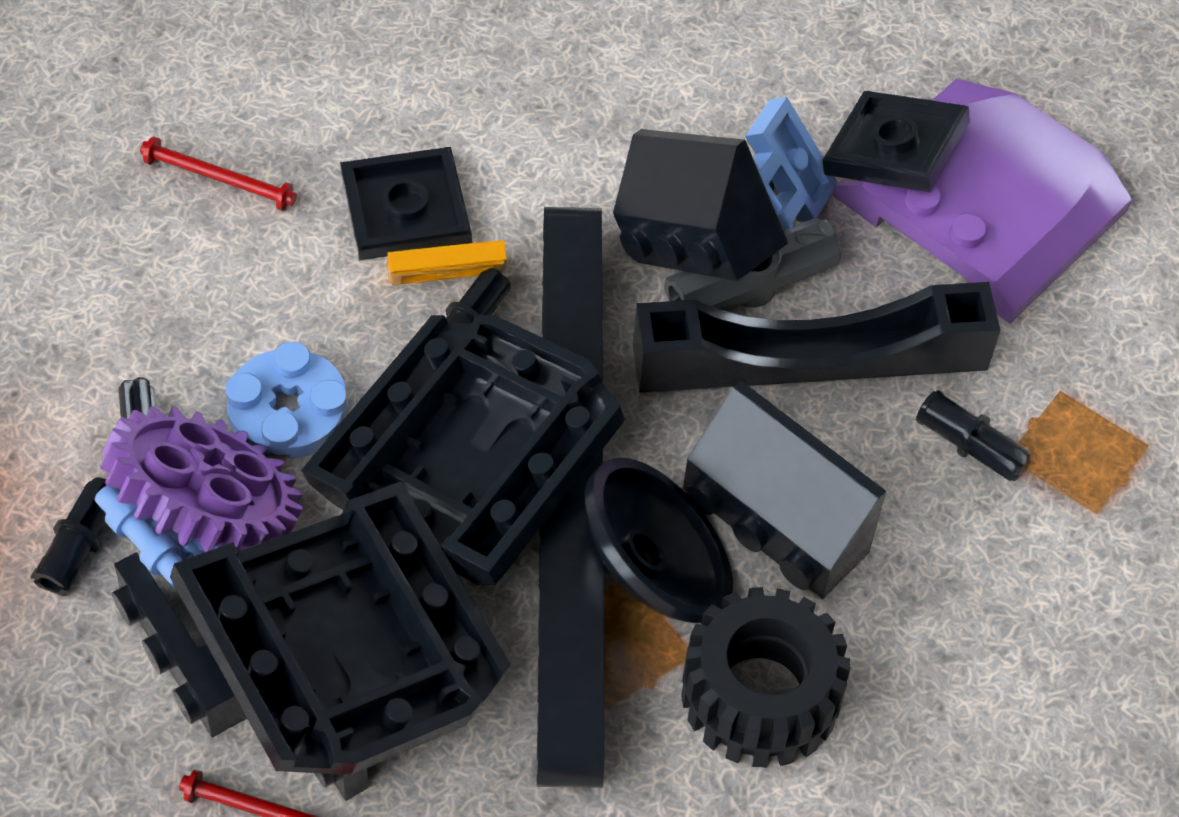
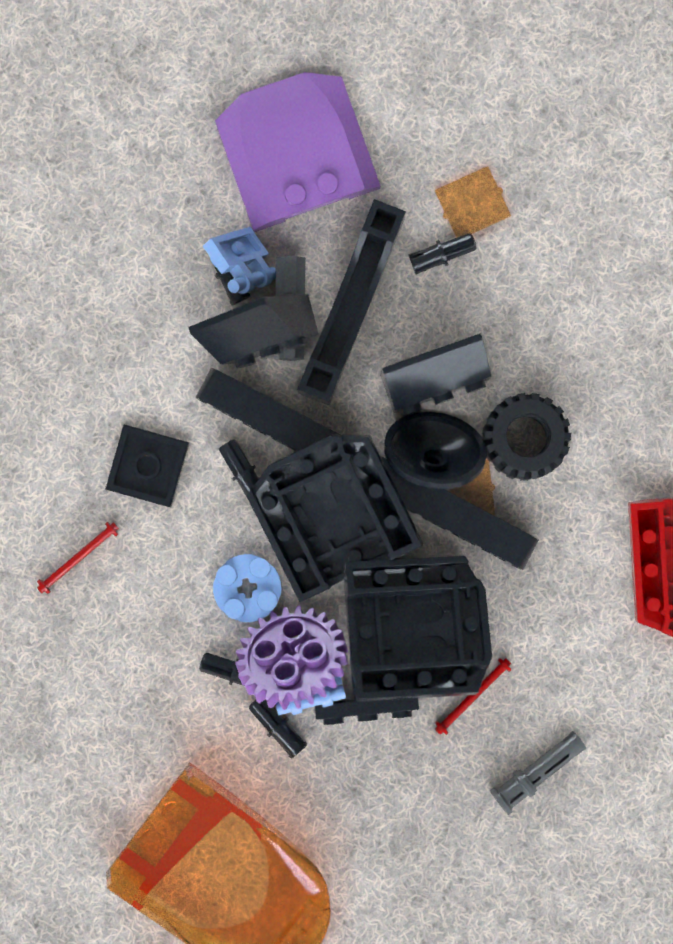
camera: 60 degrees left, 30 degrees up
light orange tile [386,240,507,285] -> none
black tile [822,91,970,193] -> none

